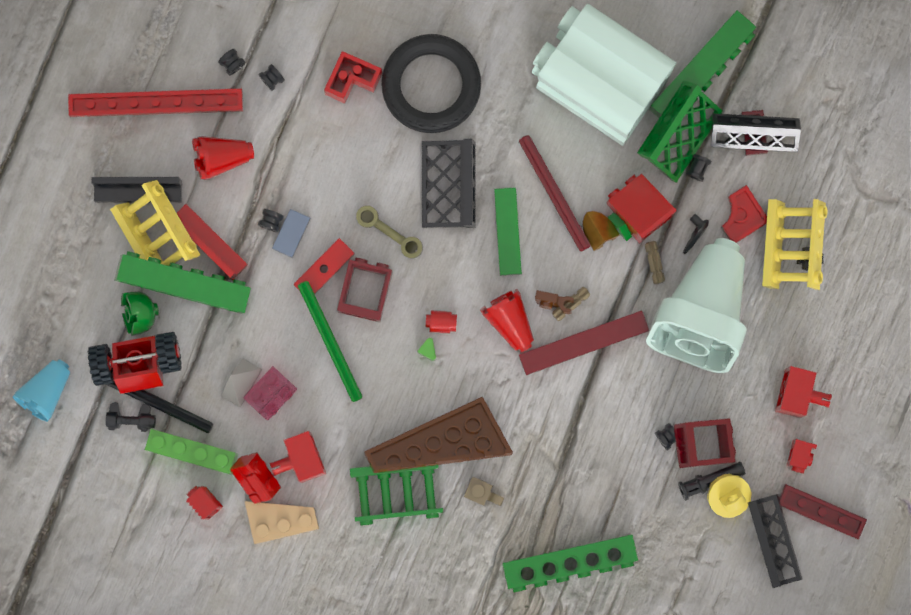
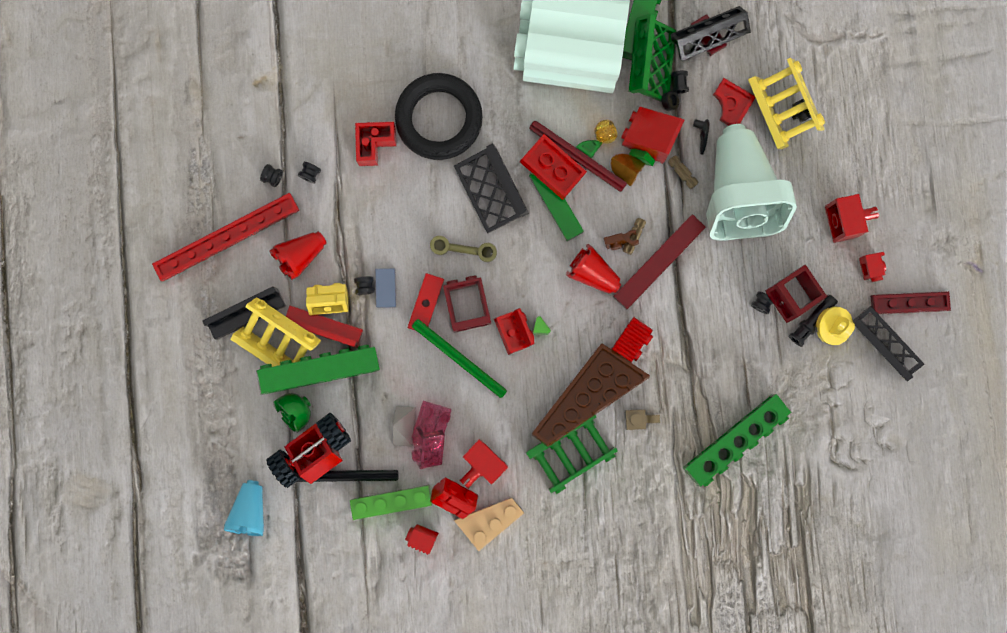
camera: 30 degrees left, 0 degrees up
black piece [106,402,156,432] -> none
red brick [425,310,457,334] -> none
none -> light yellow brick [306,283,348,315]
none -> clear pink bracket [411,427,445,469]
none -> red bracket [494,308,535,355]
none -> red plate [520,134,587,200]
none -> green tile [576,140,602,159]
none -> clear yellow piece [594,120,618,144]
none -> red brick [612,317,653,362]
none -> black tile [661,91,679,111]

